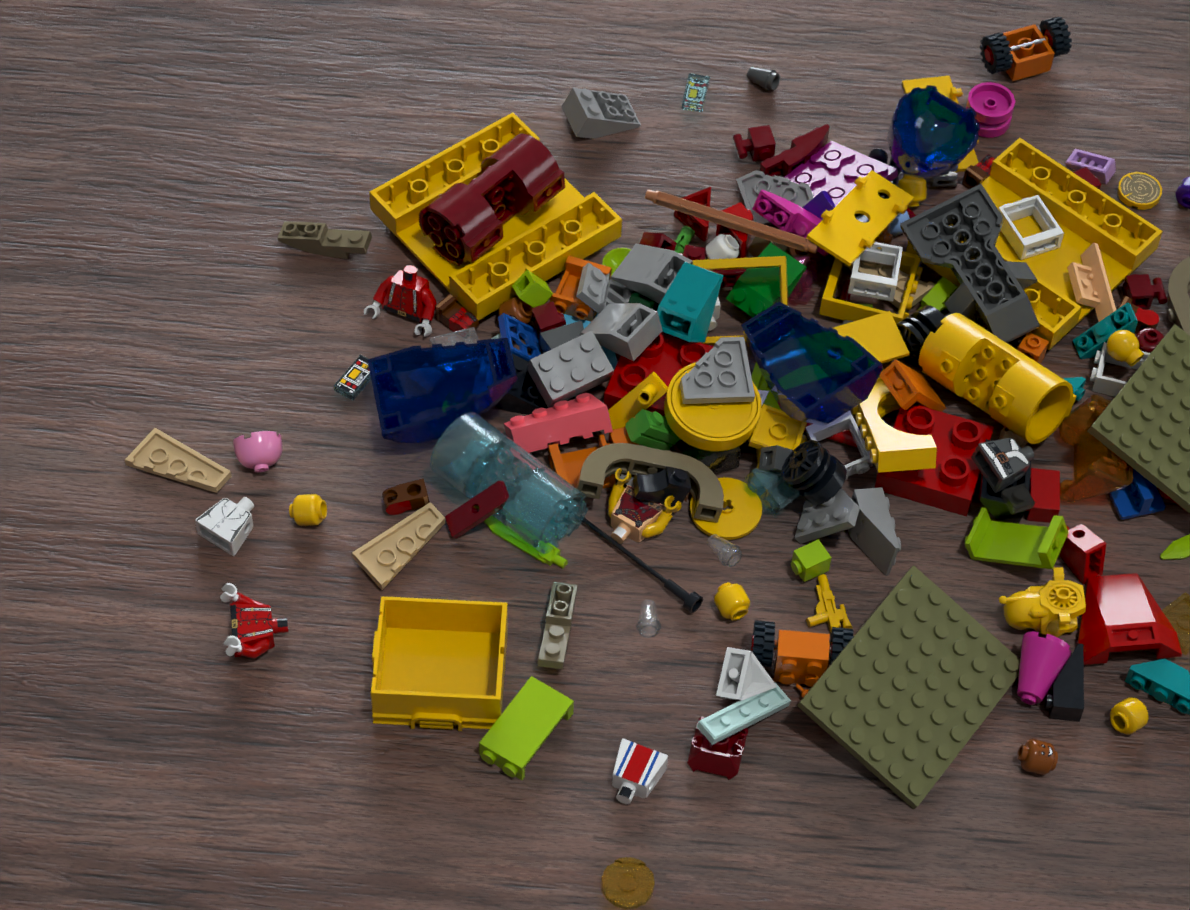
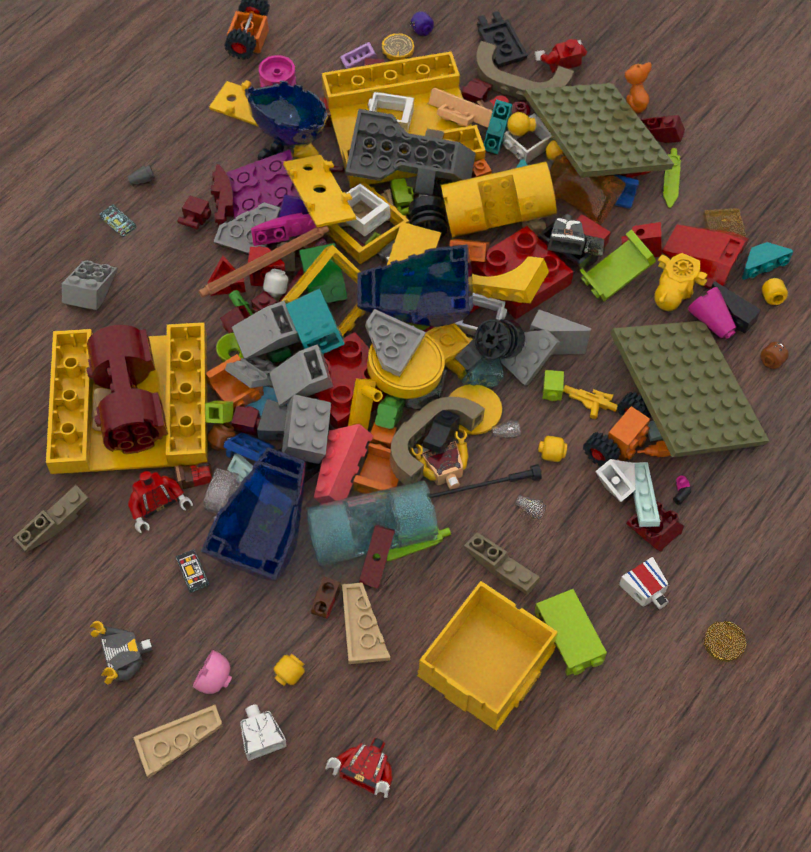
camera: 55 degrees left, 5 degrees up
none -> dark grey torso [90,621,153,684]
none -> arm [673,476,691,505]

